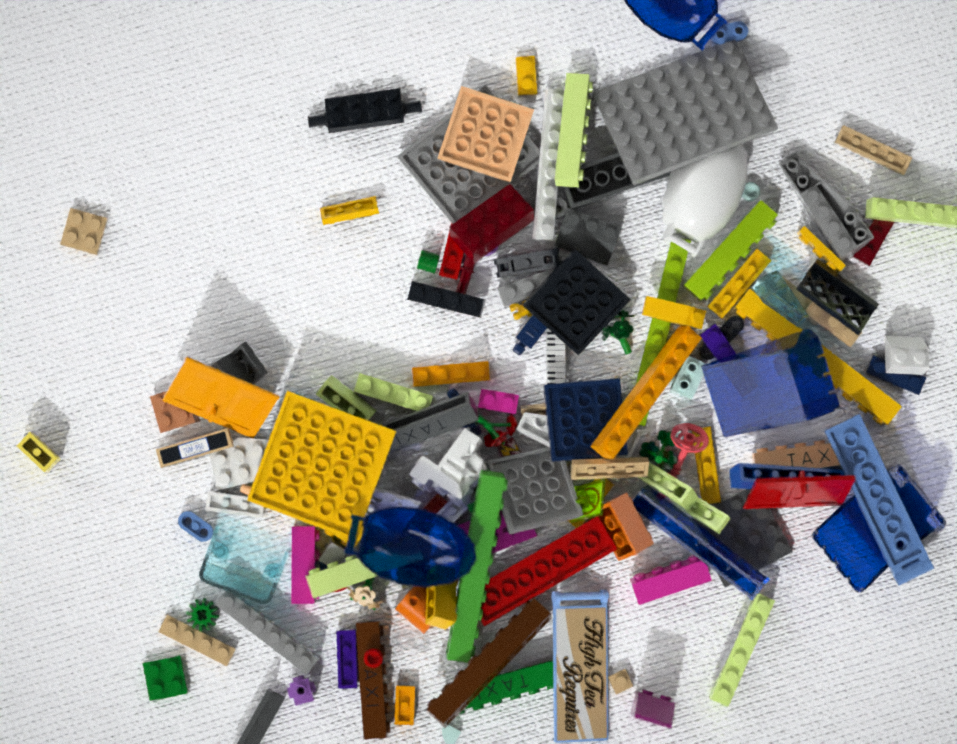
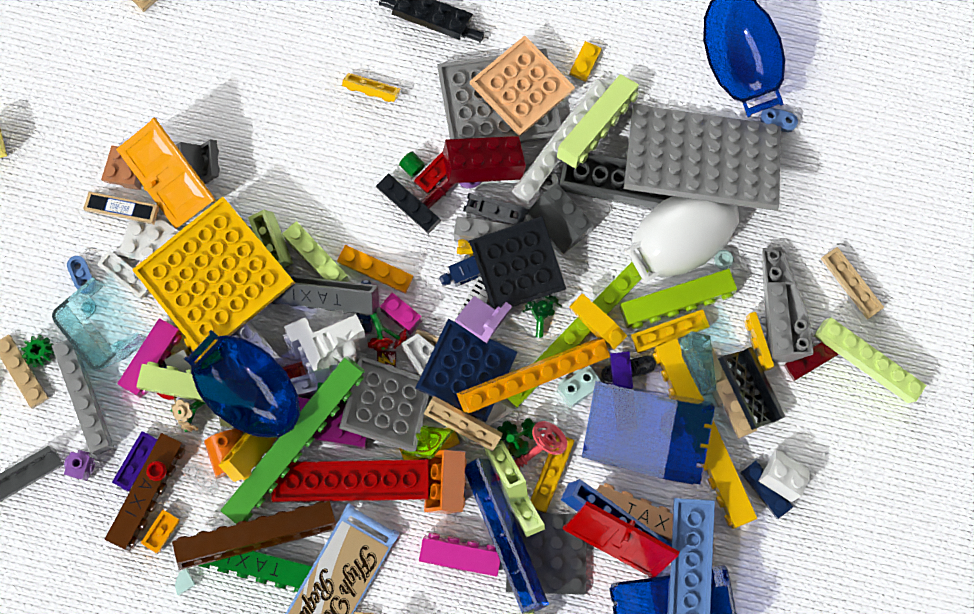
camera: 30 degrees right, 10 degrees down
none -> lavender bracket [455,296,512,343]

